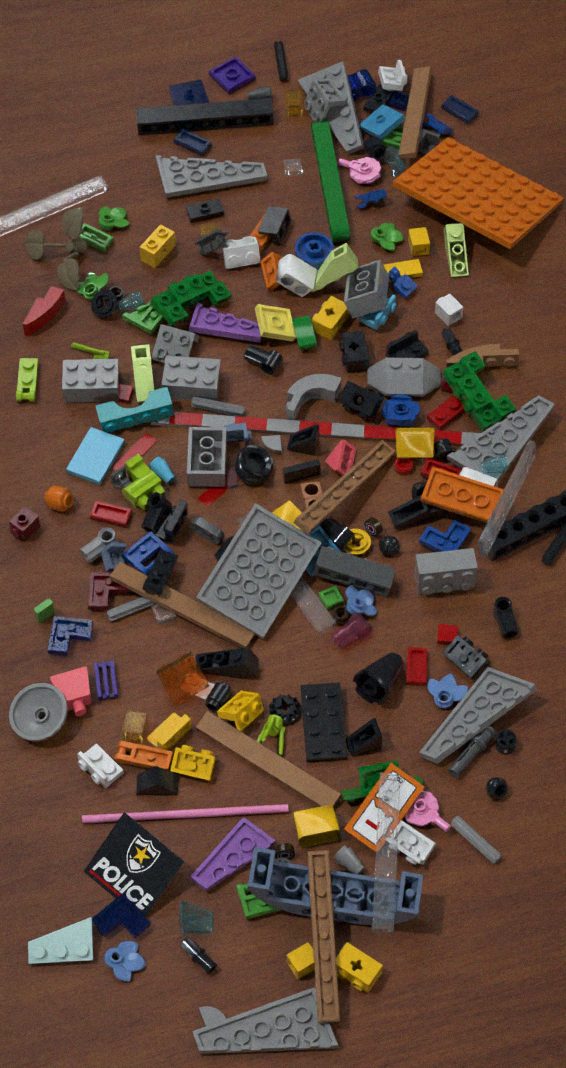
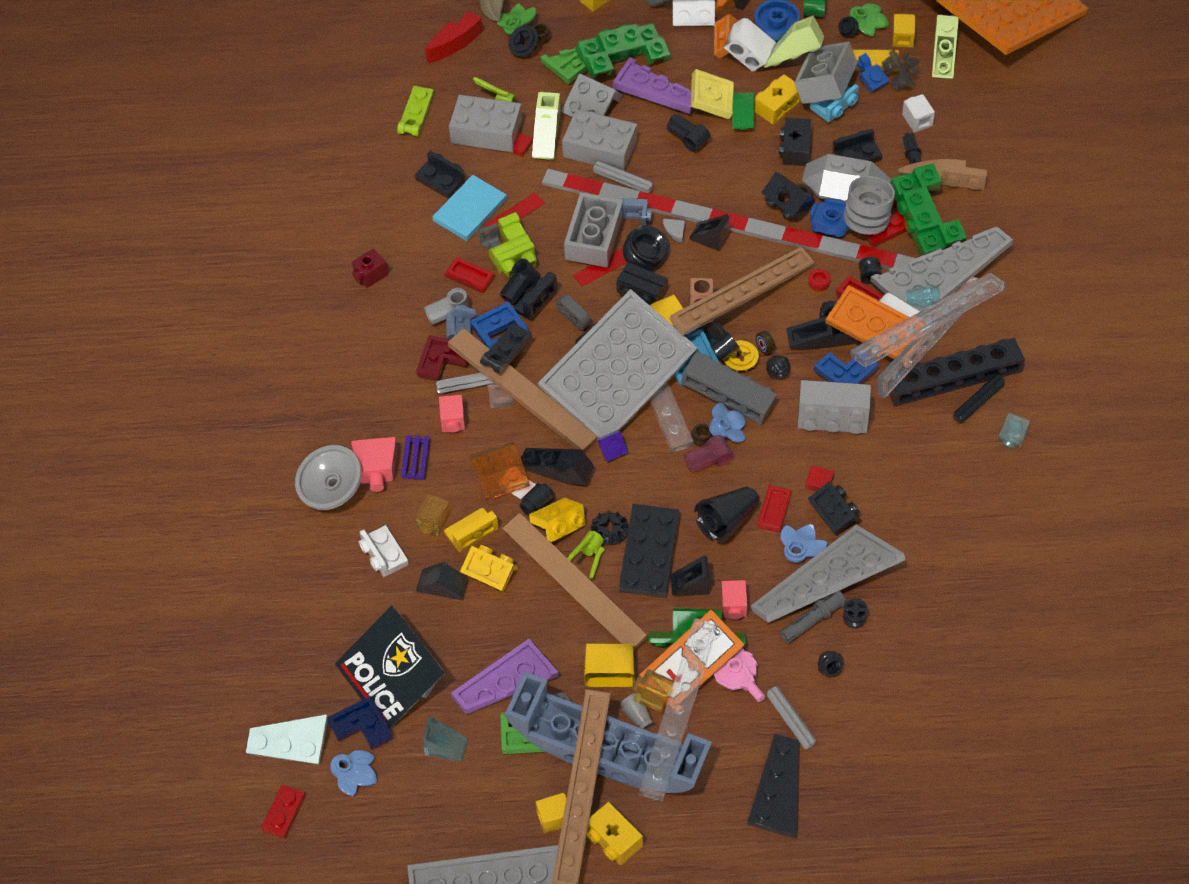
camera: 15 degrees right, 0 degrees up
bright green tile [34,599,55,624] -> none
orange head [44,485,74,512] -> none
clear blue plate [47,616,93,656] -> none
bright pink piece [82,804,289,824] -> none
teal arch [96,387,175,433] -> none
orange plate [113,741,173,771] -> none
clear light blue cone [118,291,145,312] -> none
medium azure cone [149,456,176,484] -> none
black axle [180,937,217,974] -> none
light grey tile [199,1006,226,1026] -> none
dark brown tile [274,843,295,860] -> none
black tile [283,459,321,484] -> none
light grey arch [285,374,342,420] -> none
bright green tile [318,585,344,611] -> none
coral slope [325,439,356,476] -> none
white bracket [385,820,437,865] -> none
yellow piece [395,428,435,458] -> none
black piece [493,597,519,639] -> none
none -> red plate [261,784,306,839]
none -> black bracket [415,150,465,199]
none -> coral brick [439,395,465,433]
none -> dark purple plate [597,430,628,462]
none -> black brick [616,262,668,305]
none -> clear yellow brick [633,669,675,713]
none -> coral brick [721,580,747,620]
none -> black wing [748,734,799,839]
none -> black plate [838,16,859,37]
none -> light grey wheel [843,175,895,235]
none -> clear tile [850,273,1006,367]
none -> clear smoke hips [882,50,920,90]

